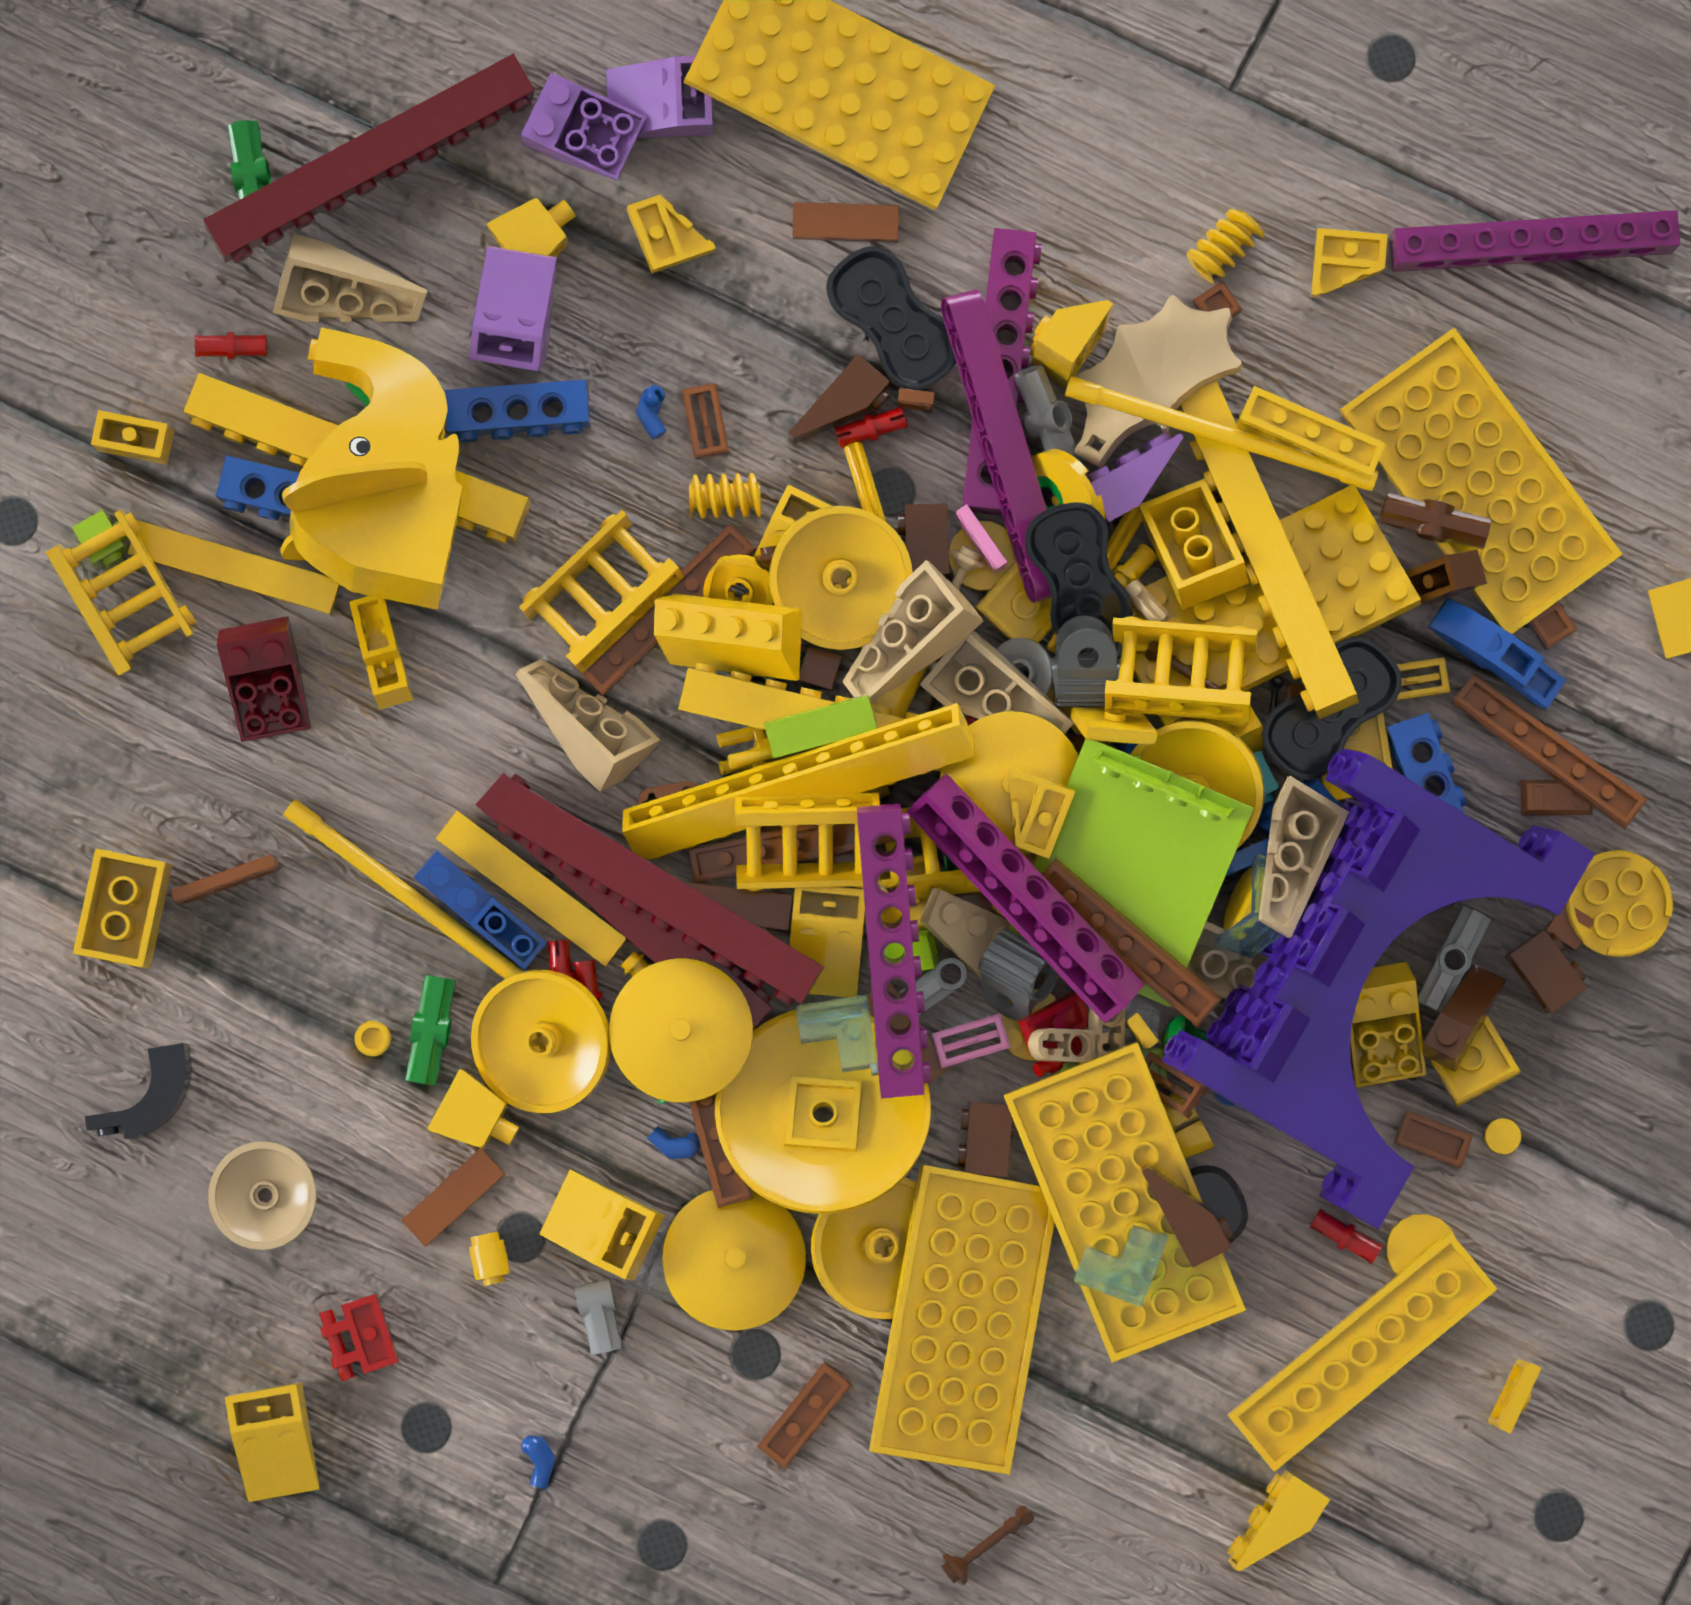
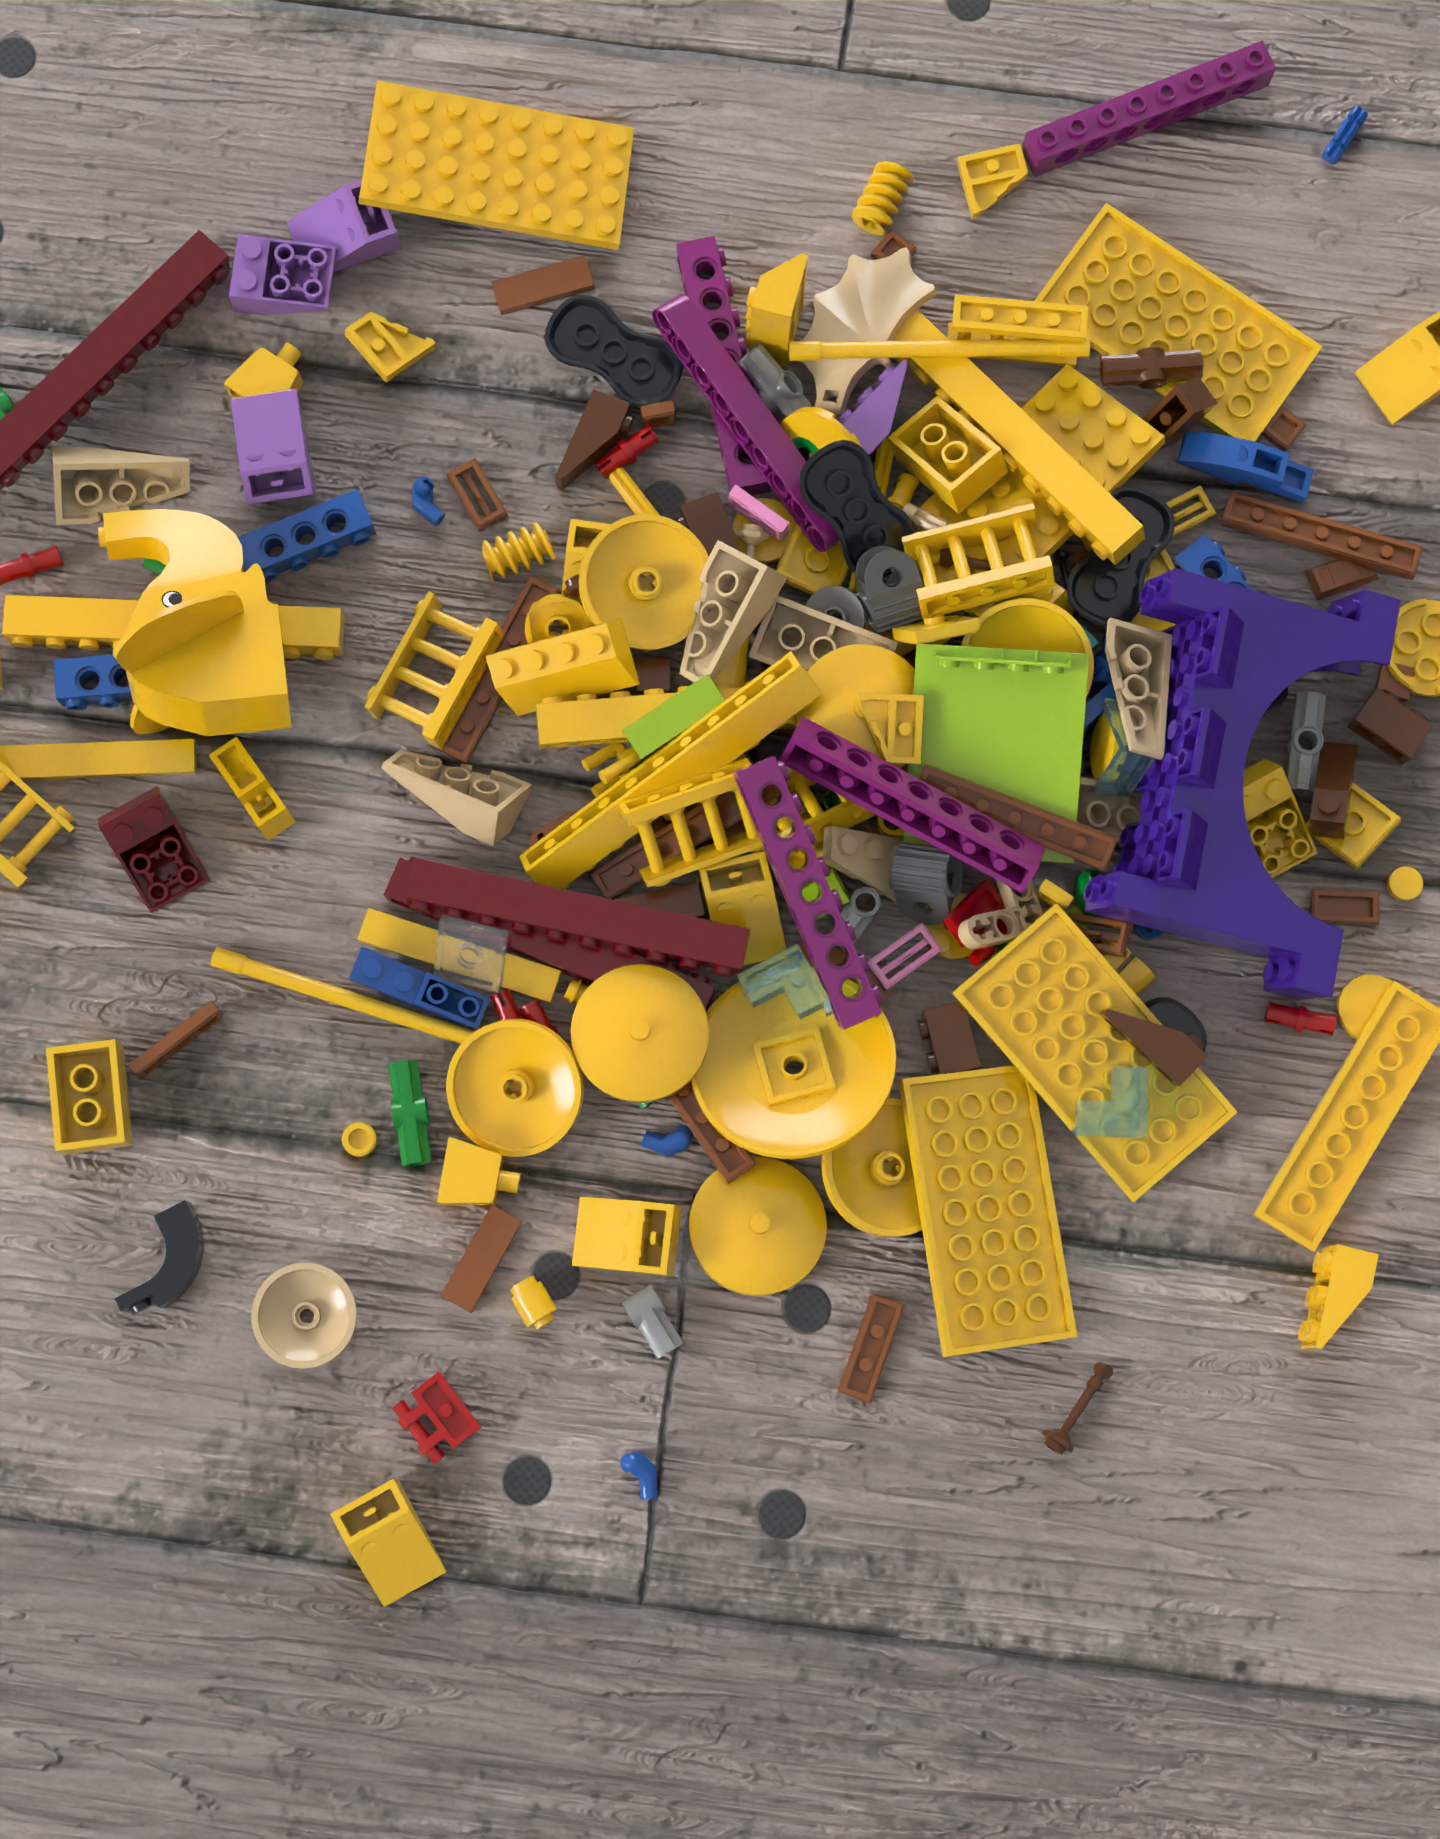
camera: 25 degrees left, 5 degrees down
none -> clear tile [434,914,509,993]

